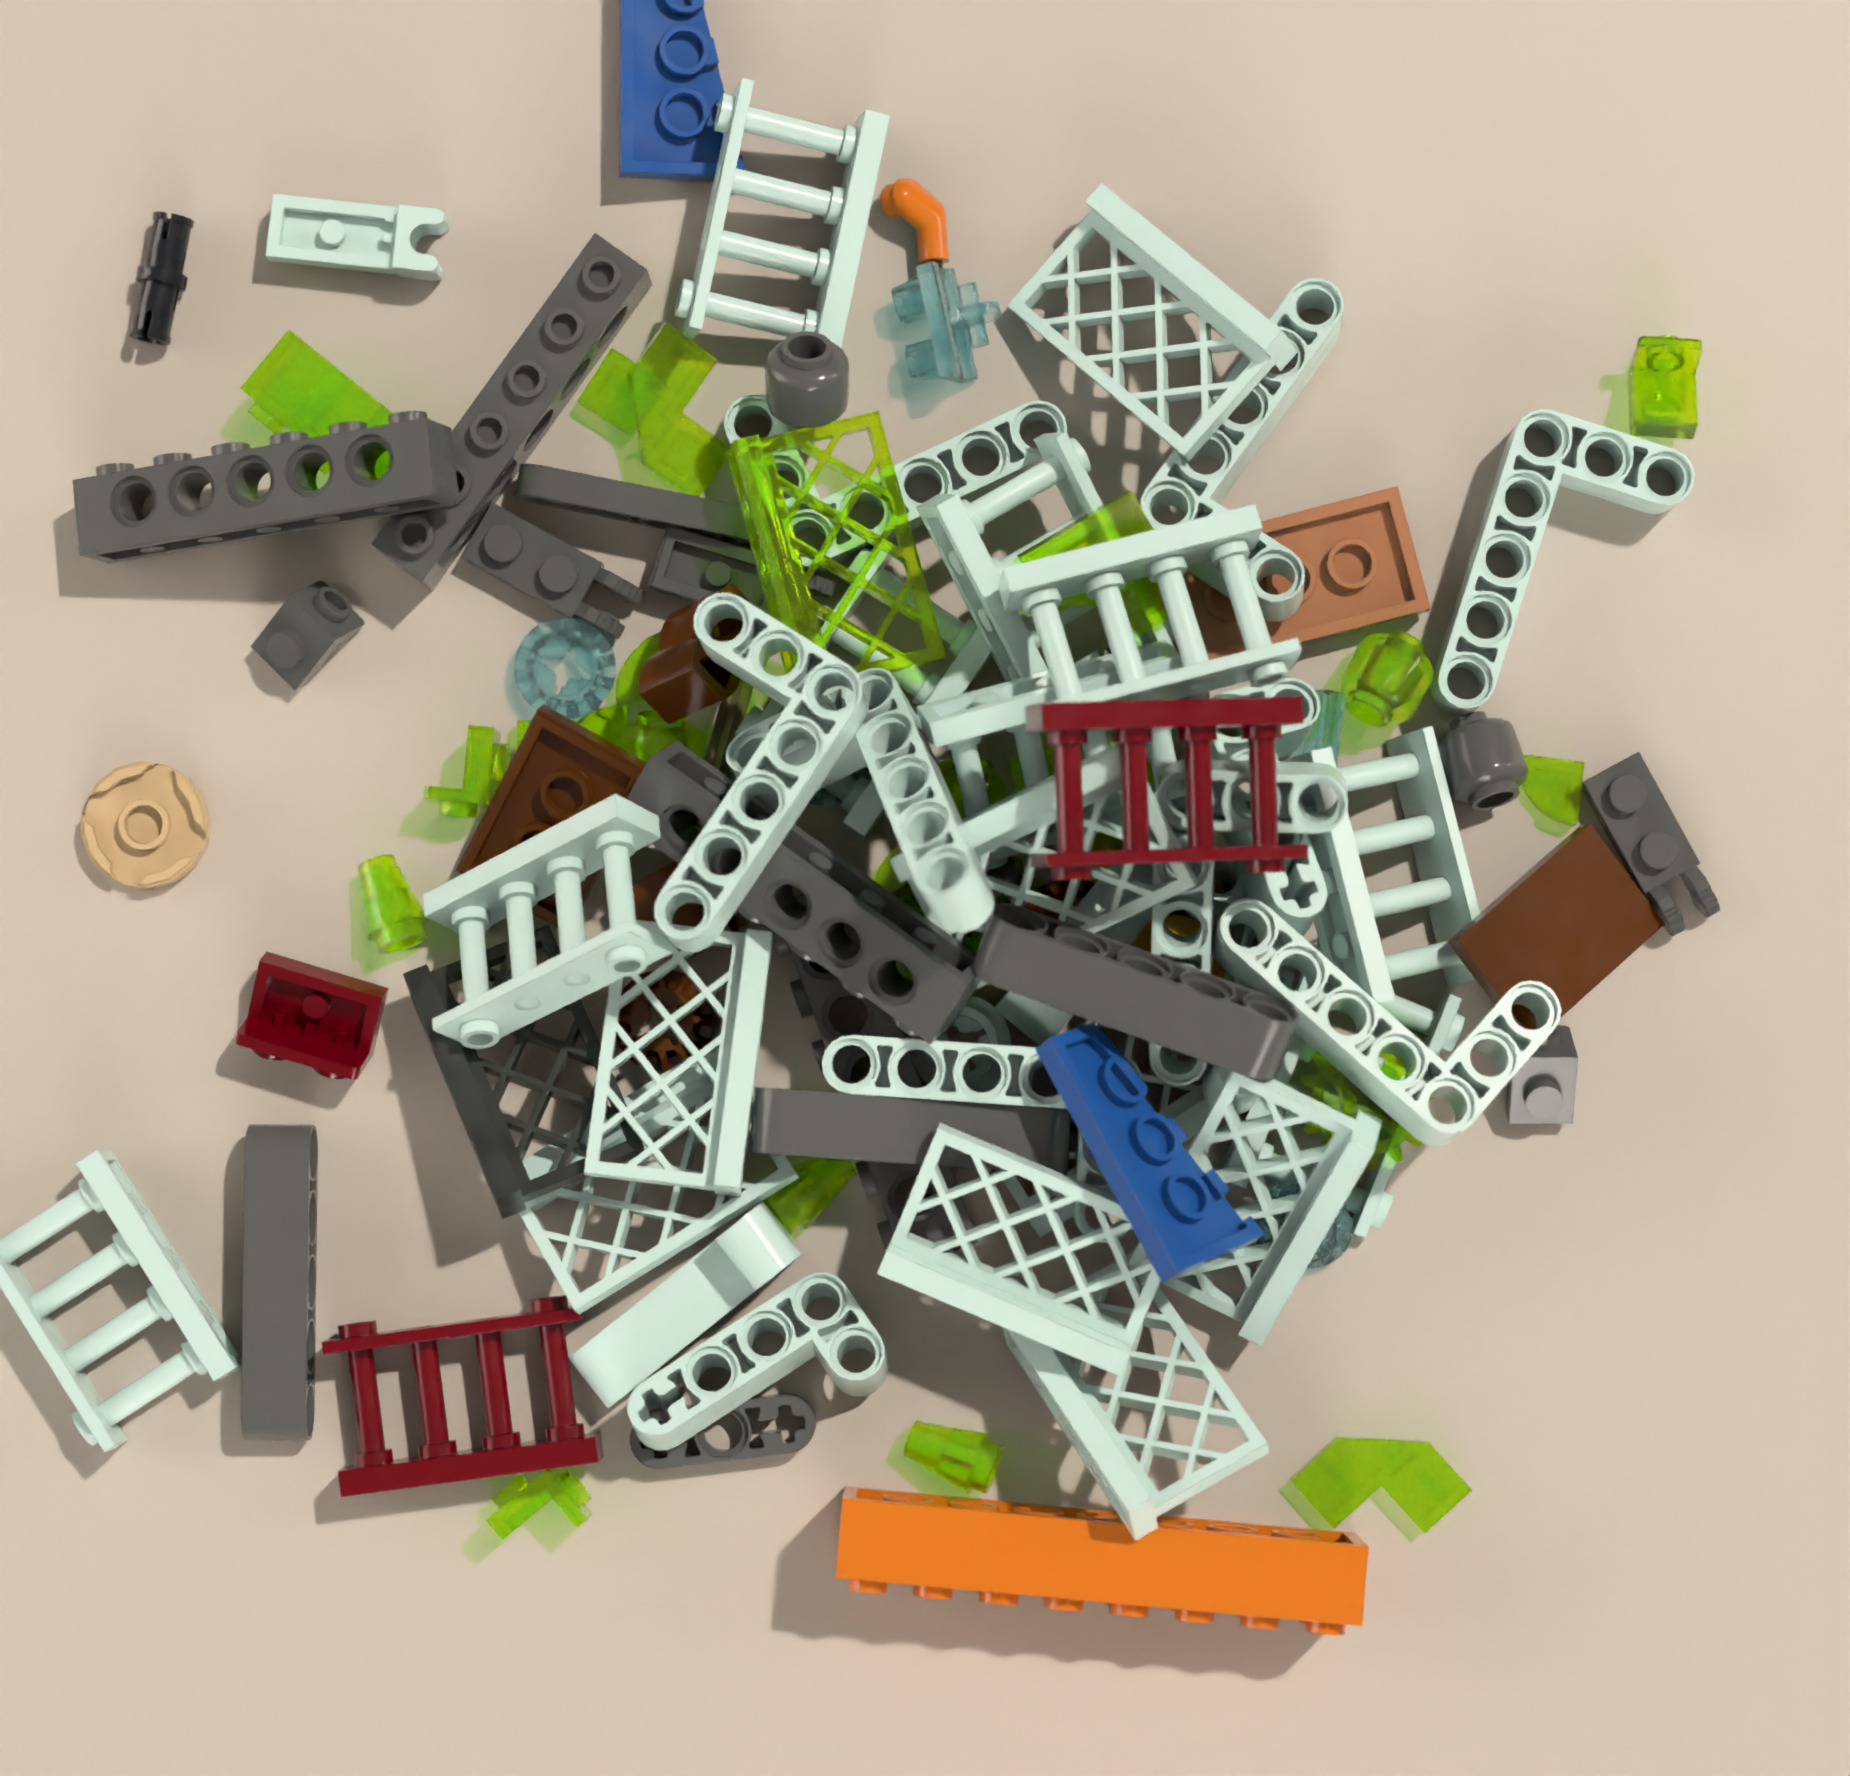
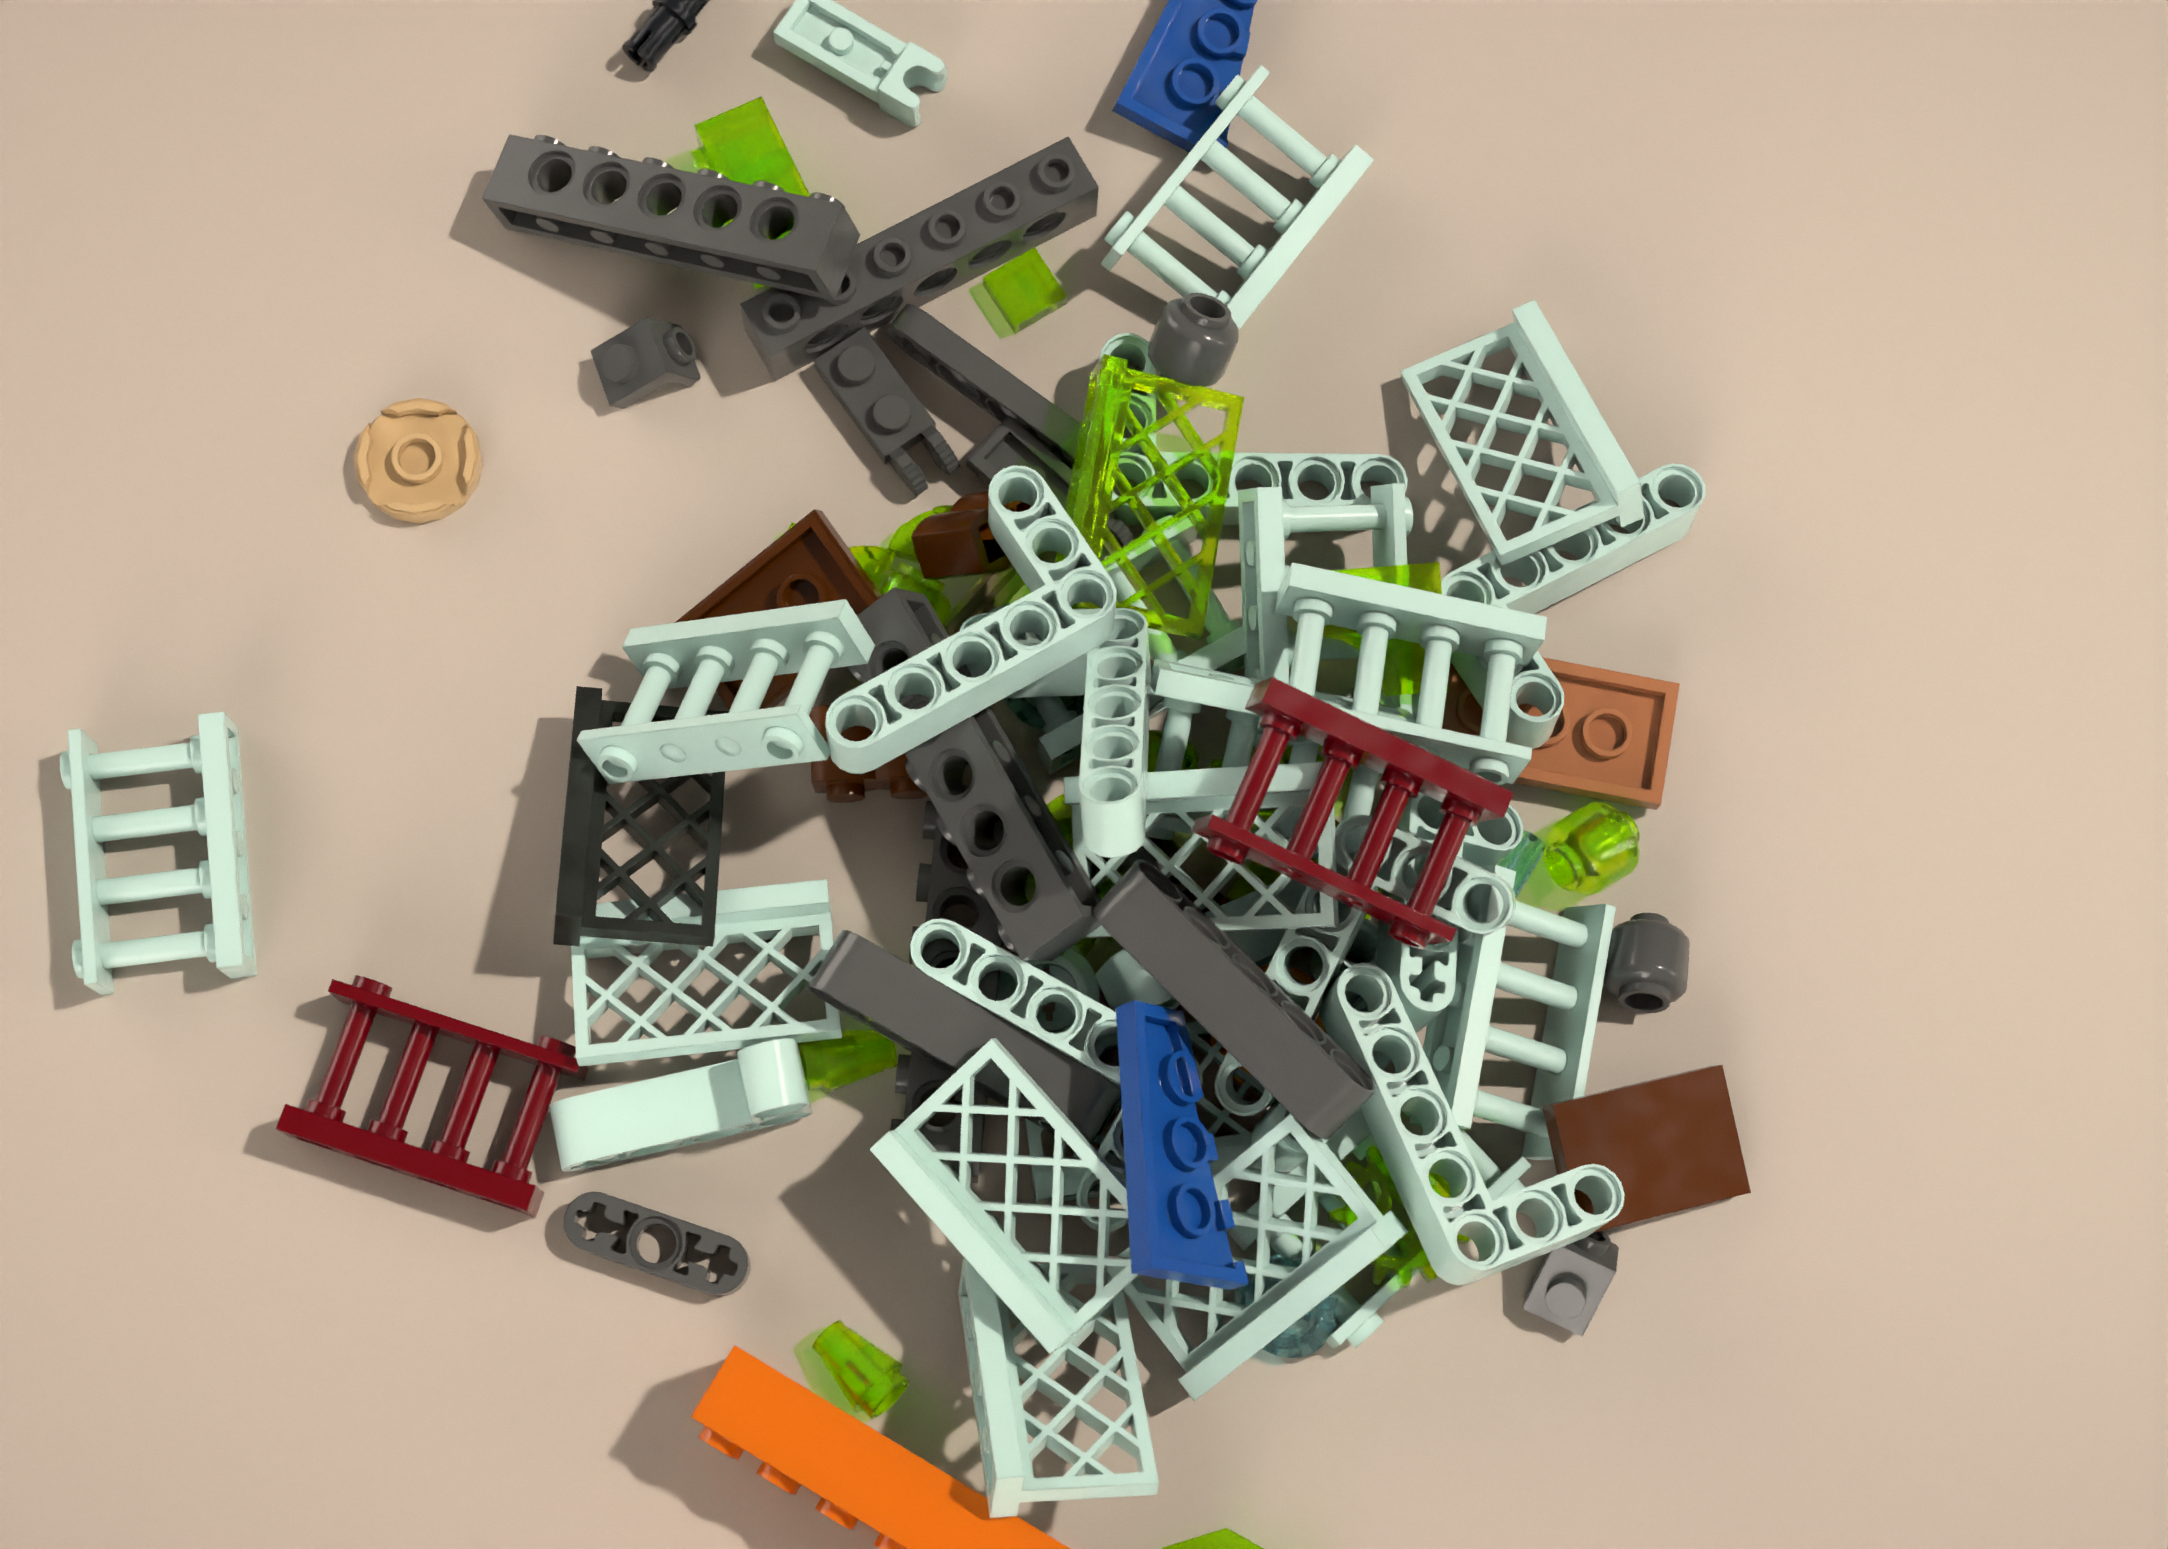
camera: 15 degrees right, 10 degrees down
dark red bracket [235,952,389,1080] -> none
dark grey beam [241,1124,318,1440] -> none
clear neon green cone [358,854,429,954] -> none
clear neon green bracket [424,725,510,818] -> none
clear neon green bracket [486,1468,592,1540] -> none
clear light blue gear [514,617,616,719] -> none
light aqua fence [584,920,773,1197] -> none
reddish brown gear [616,970,714,1071] -> none
clear neon green tile [627,322,732,497] -> none
light aqua beam [627,1272,888,1450] -> none
orange arm [879,179,949,265] -> none
clear light blue hips [891,261,1002,384] -> none
light aqua beam [1430,409,1695,715] -> none
clear neon green tile [1522,754,1585,826] -> none
dark grey hinge [1580,752,1720,937] -> none
clear neon green bracket [1628,335,1702,439] -> none

